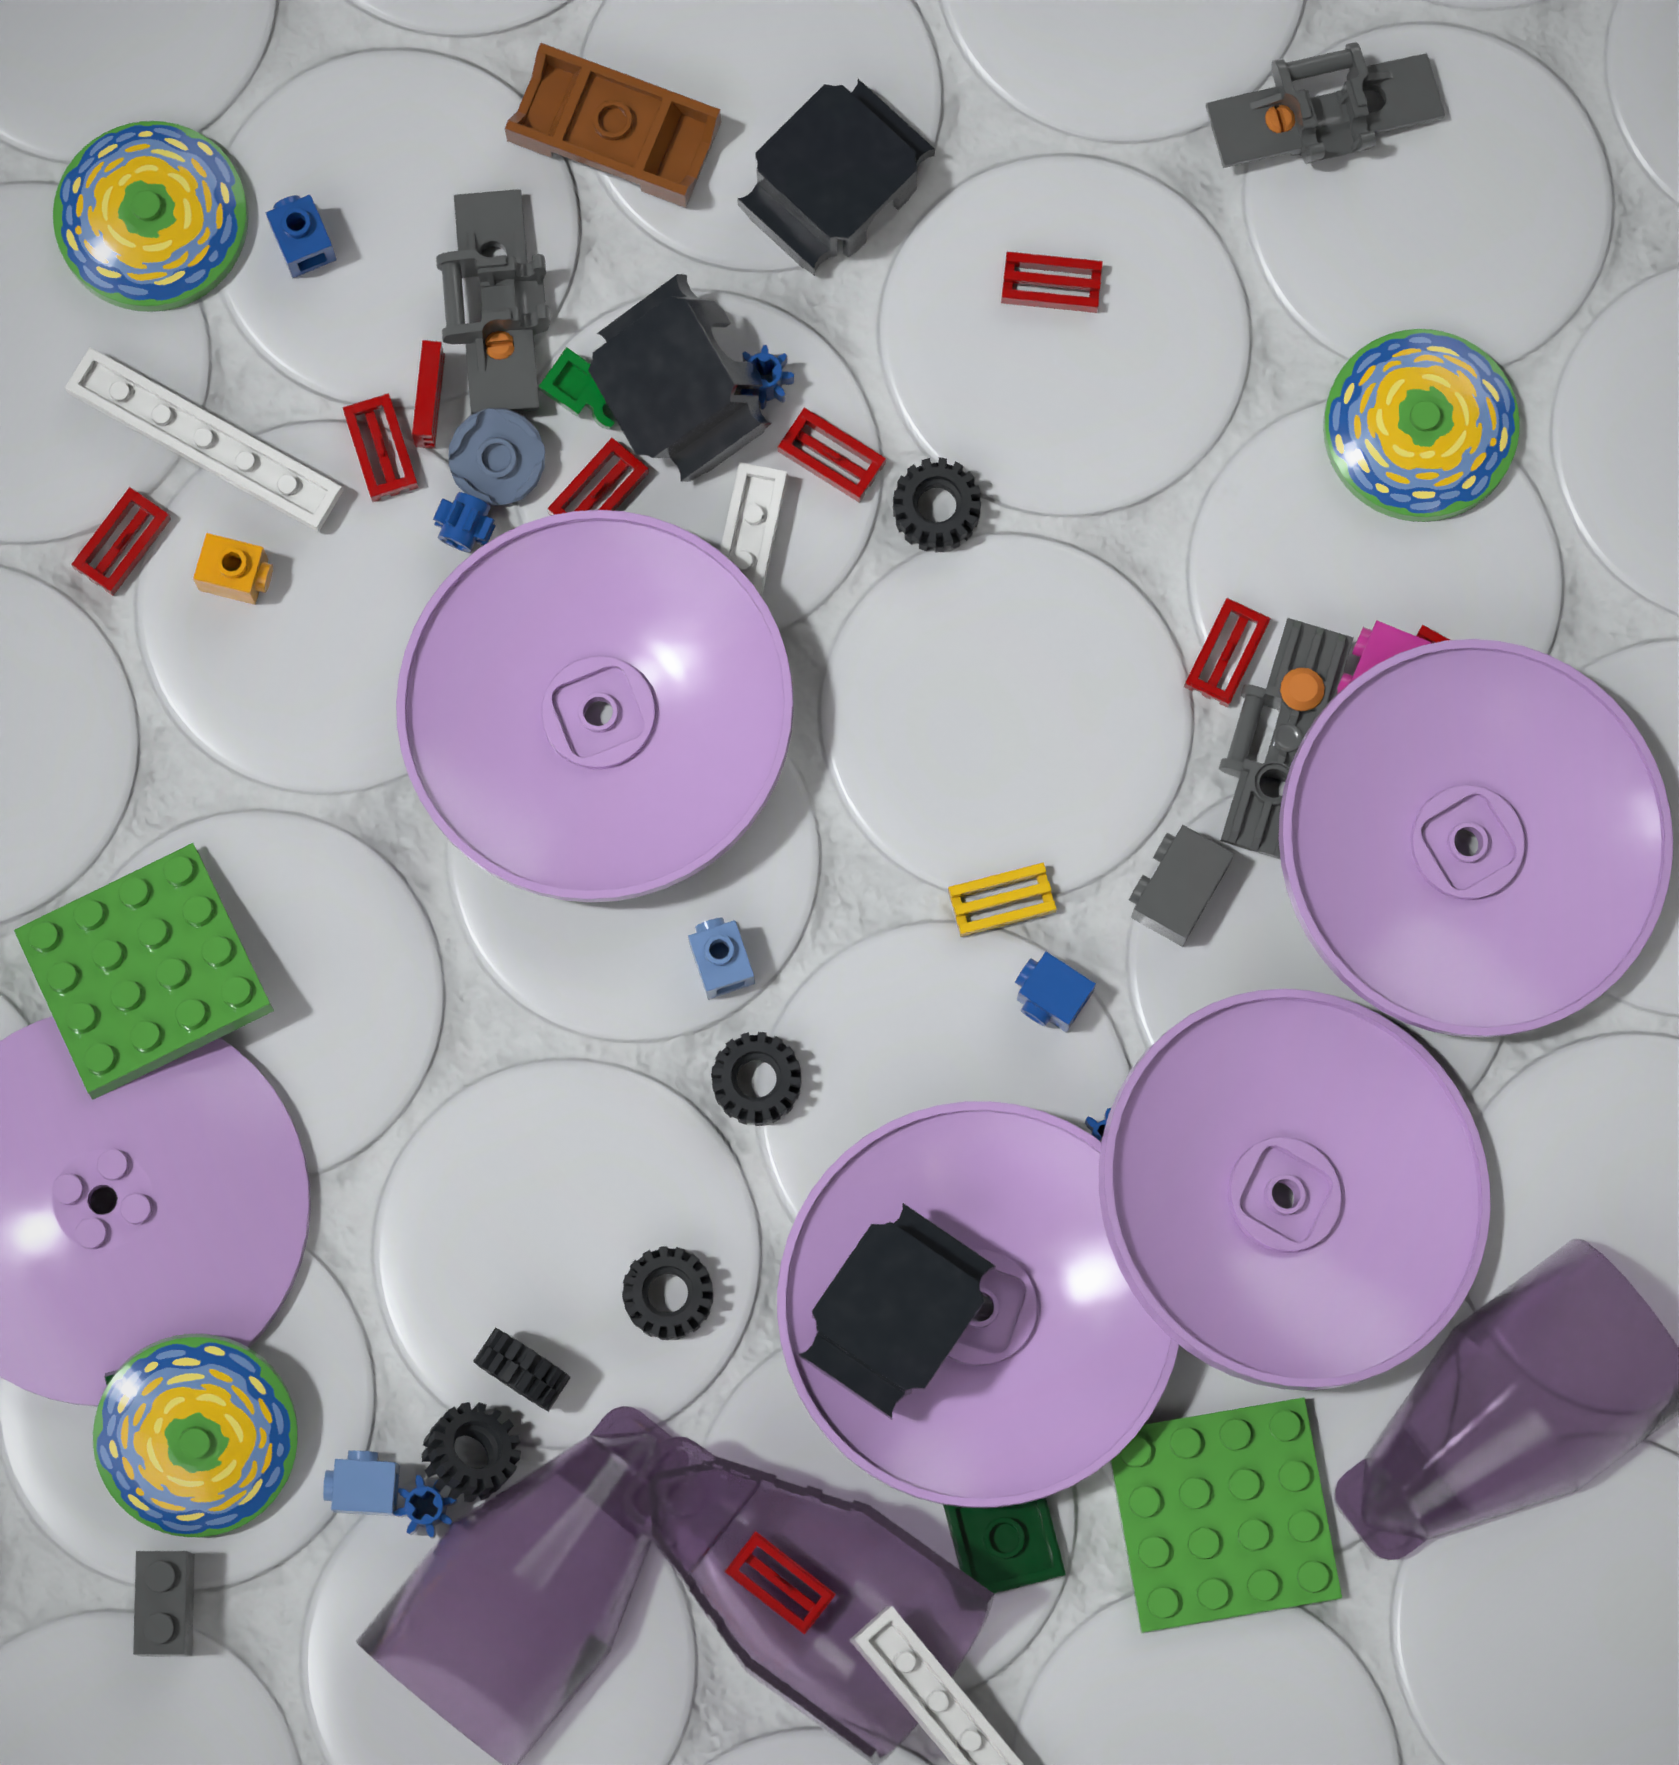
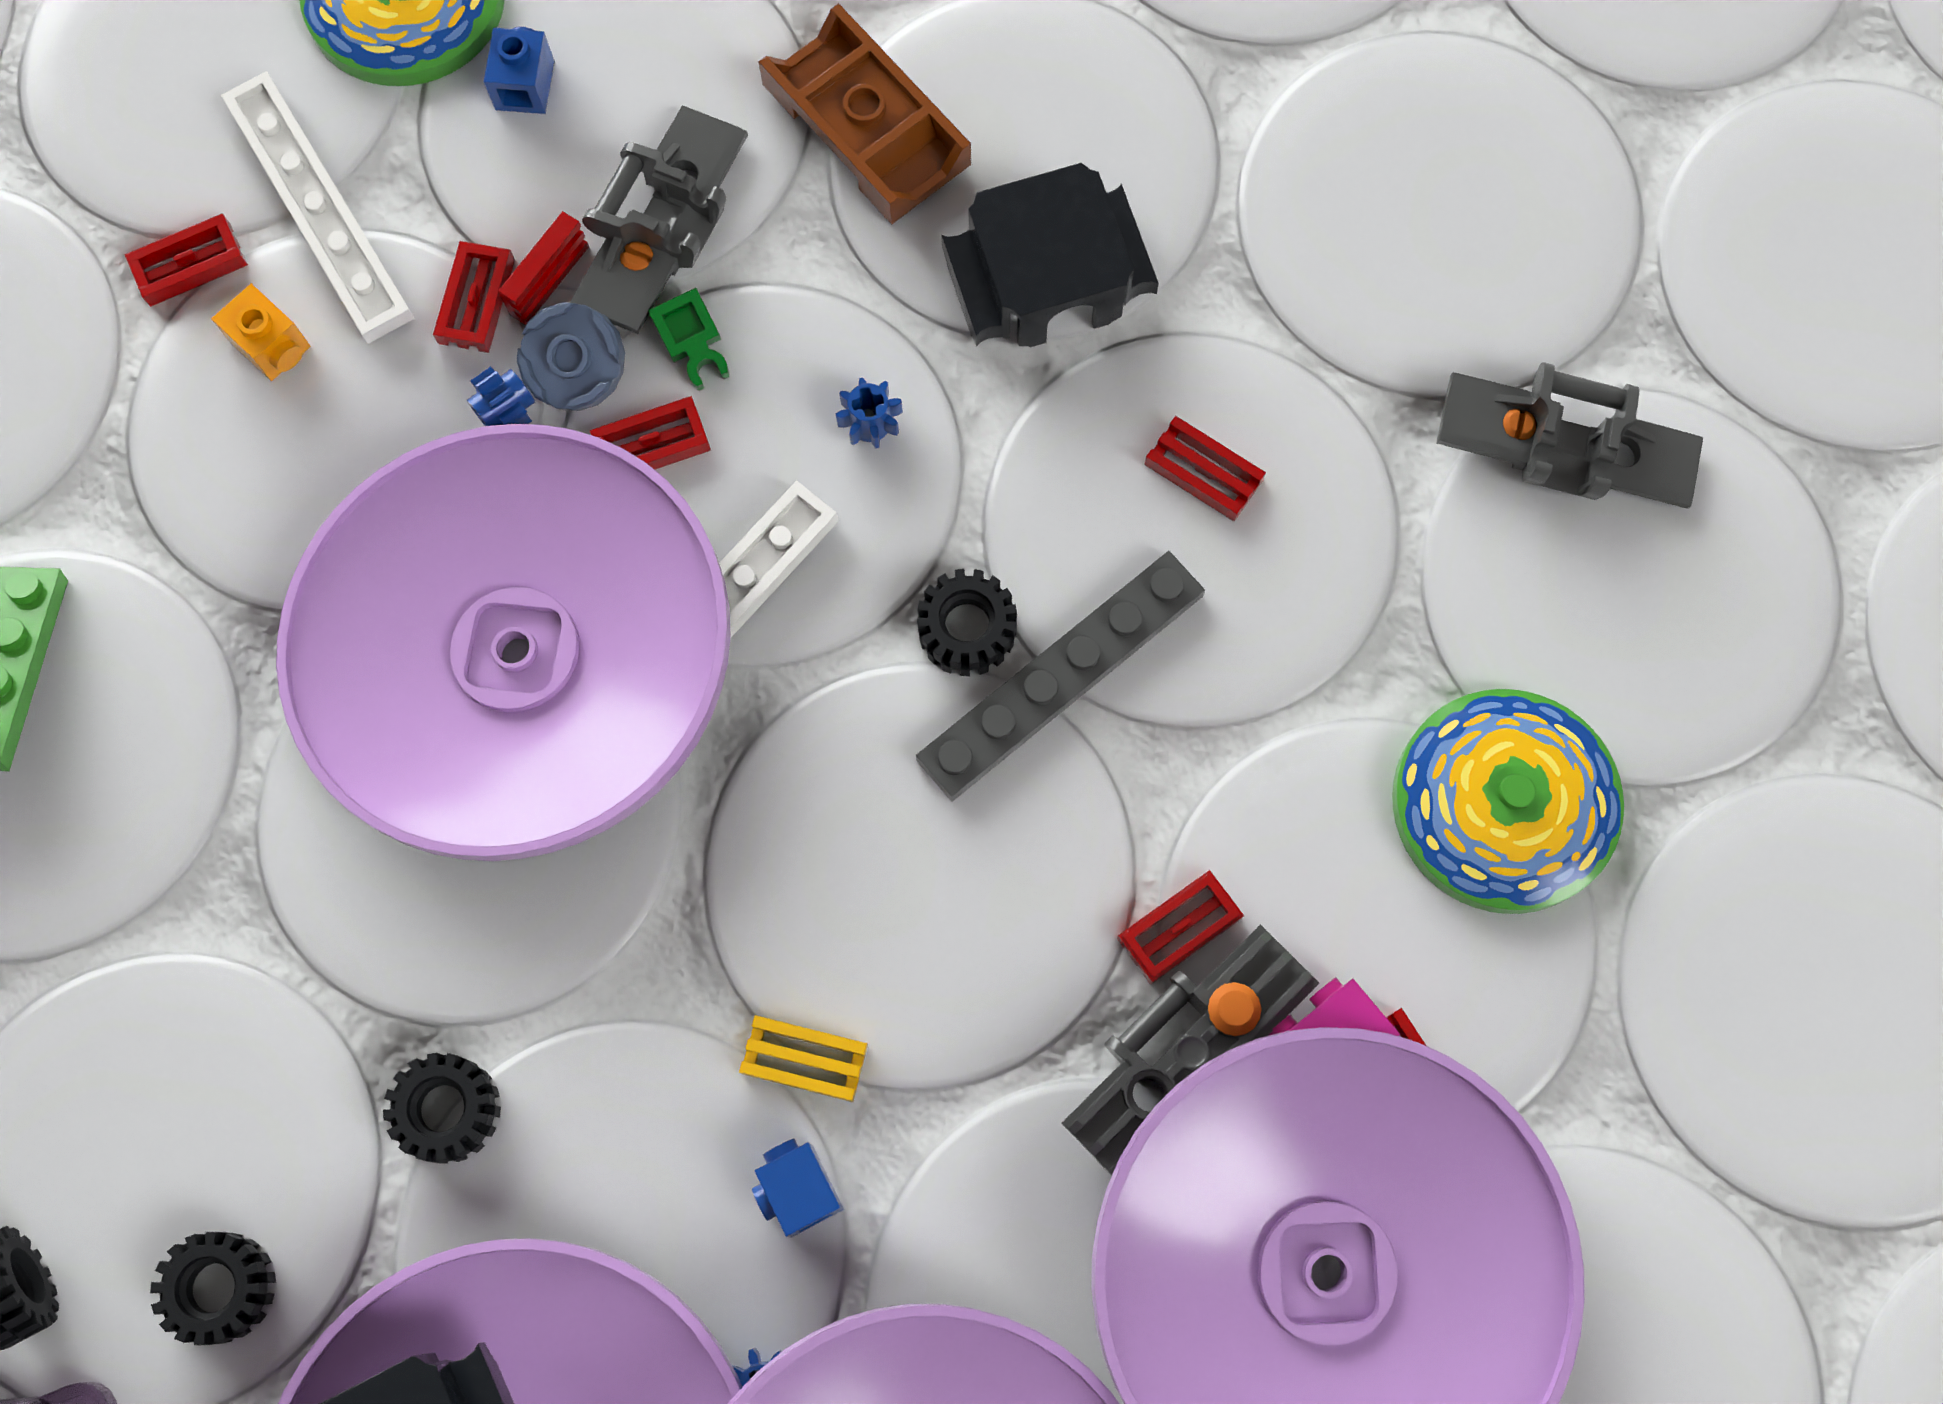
camera: 30 degrees right, 5 degrees down
black piece [588,274,772,482] -> none
medium blue brick [688,917,755,1000] -> none
red tile [778,407,886,503] -> none
dark grey brick [1129,824,1234,947] -> none
none -> dark grey plate [916,550,1205,802]

